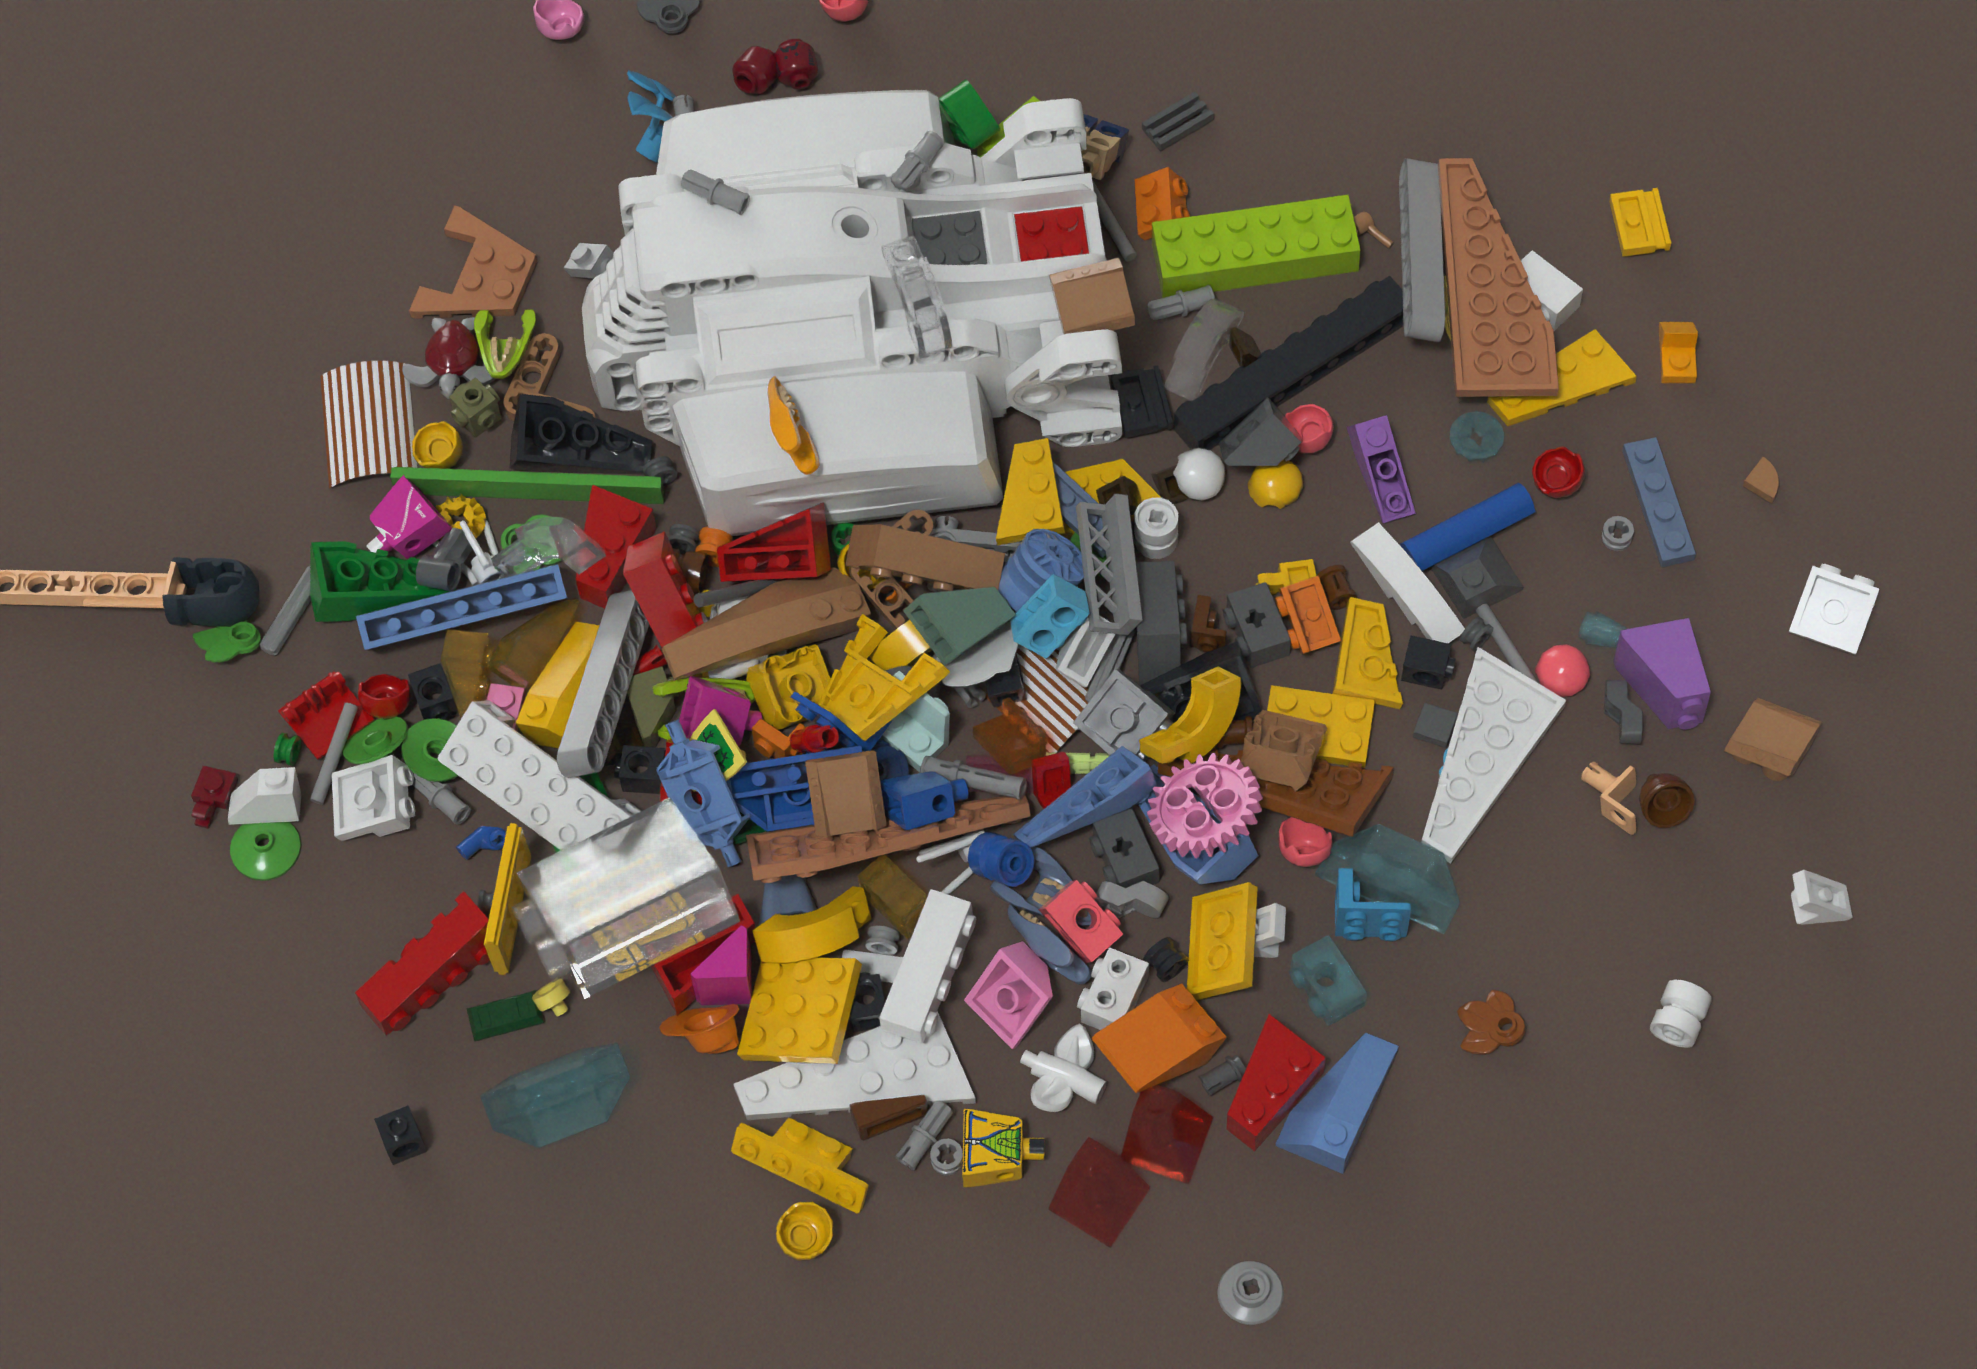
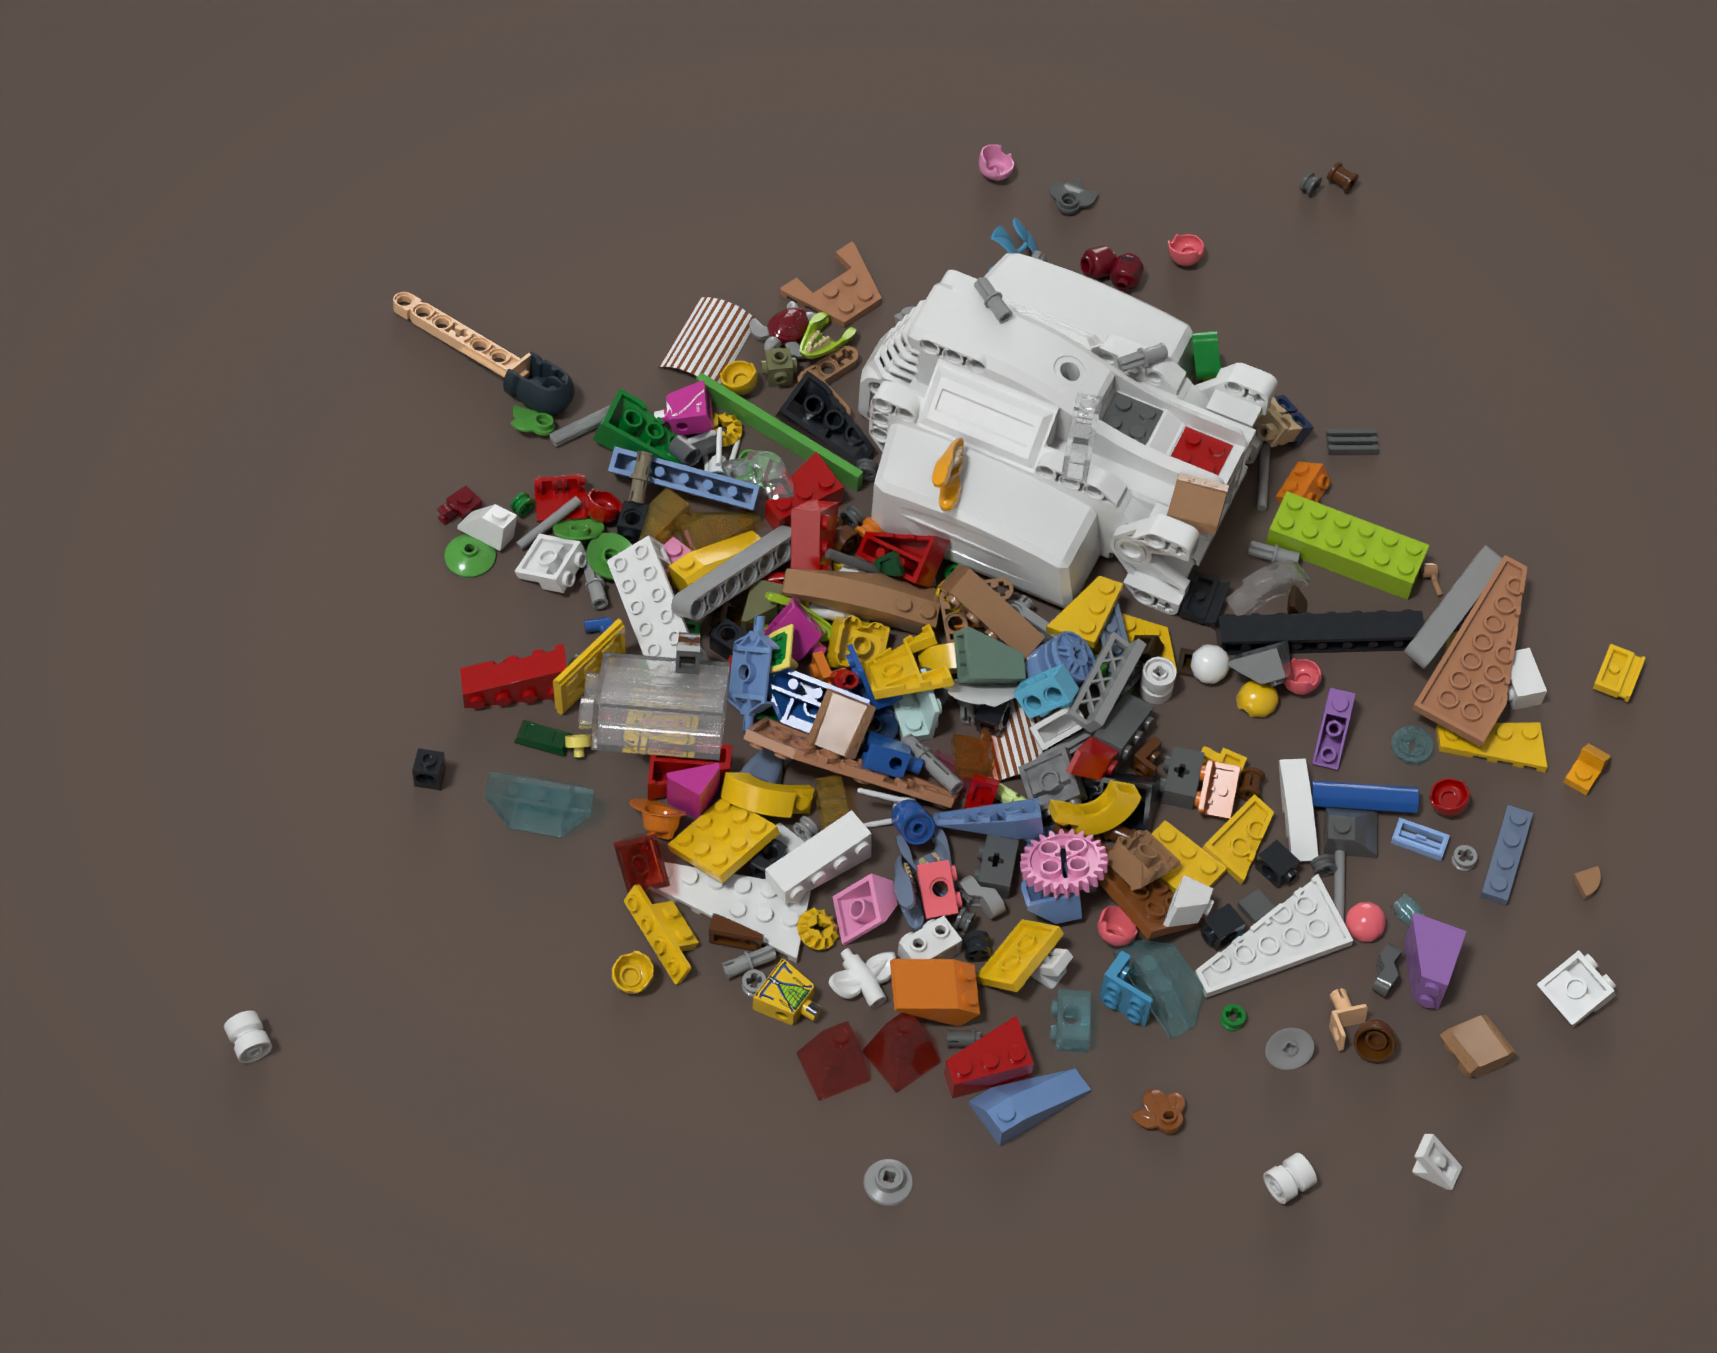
camera: 25 degrees right, 5 degrees down
none -> clear red slope [613,831,670,893]
none -> dark tan pin [628,451,654,504]
none -> dark grey leg [675,632,700,674]
none -> yellow gear [797,907,839,950]
none -> dark green tile [873,551,906,577]
none -> dark grey bush [954,907,976,934]
none -> red slope [1066,736,1119,780]
none -> white slope [1163,875,1214,927]
none -> black brick [1200,903,1246,951]
none -> green bush [1220,1004,1246,1032]
none -> light grey piece [1265,1028,1314,1070]
none -> light blue tile [1391,818,1450,861]

